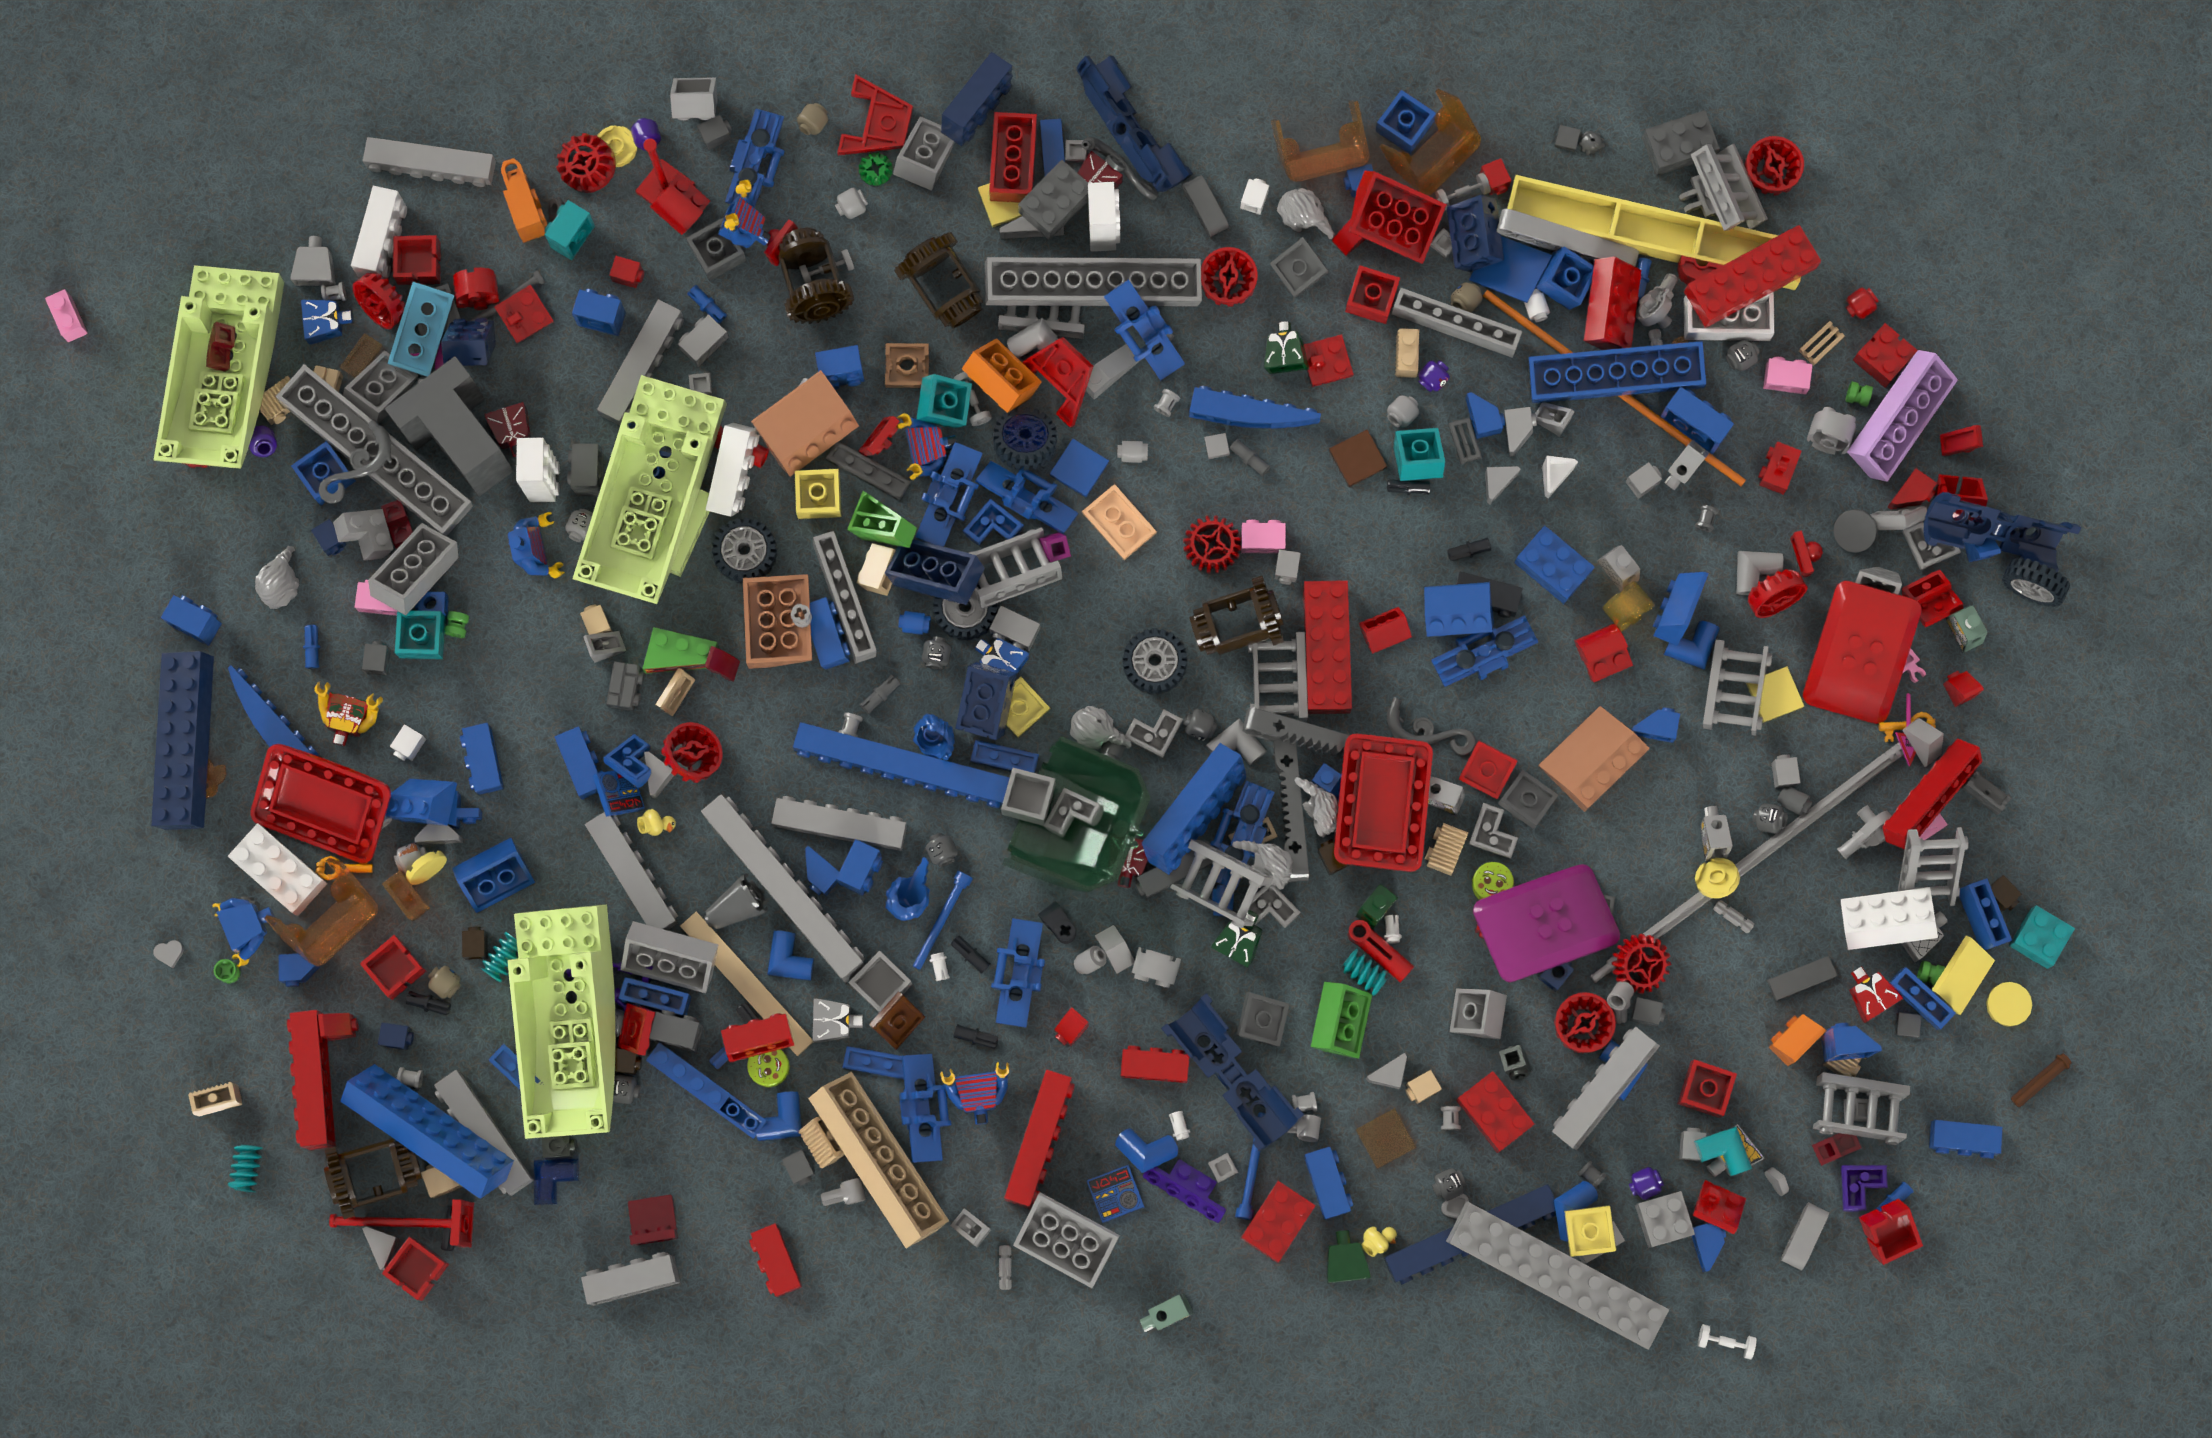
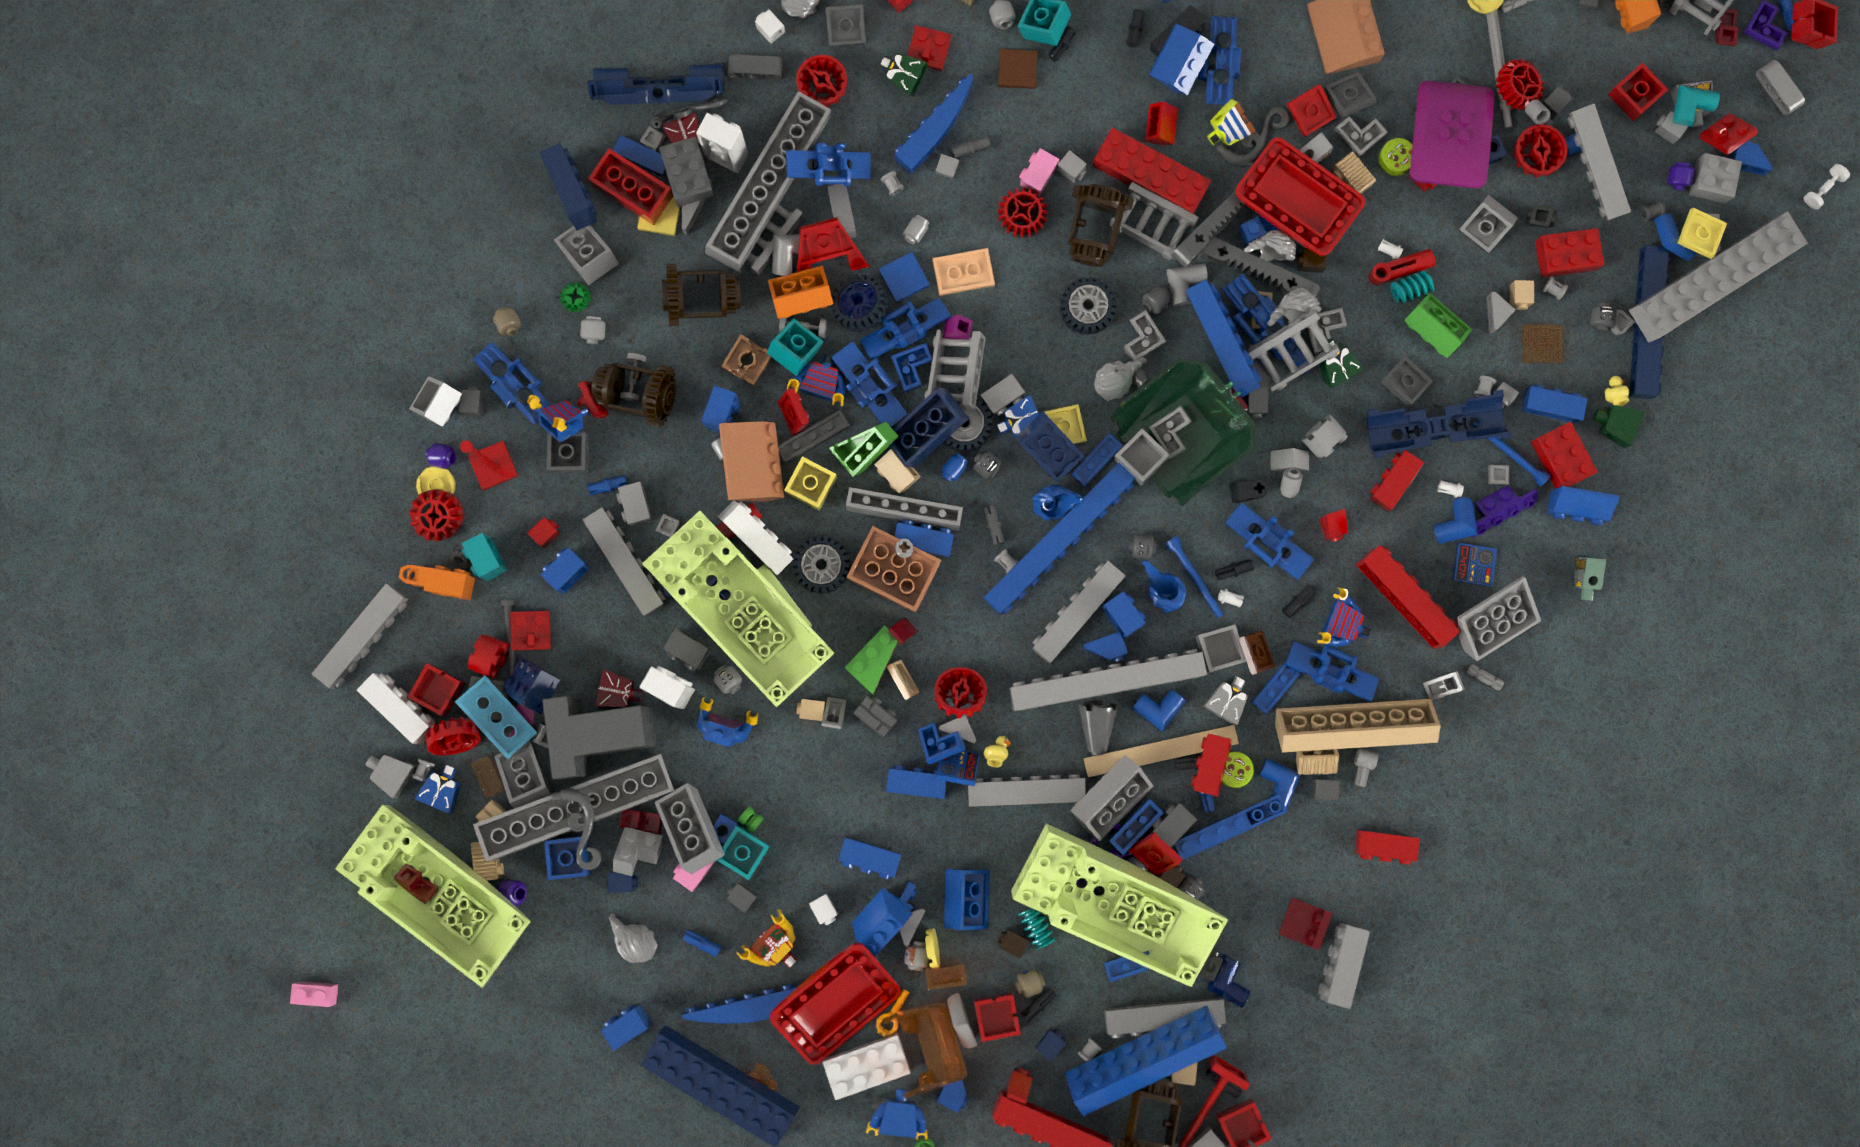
camera: 60 degrees left, 5 degrees up
red brick [649,172,710,235] -> none
red wing [837,74,913,156] -> none
dark green torso [1355,884,1398,929] -> none
light grey tile [1765,1167,1789,1196] -> none
none -> light grey brick [947,993,977,1048]
none -> torso [1207,99,1256,145]
none -> blue slope [1547,486,1620,525]

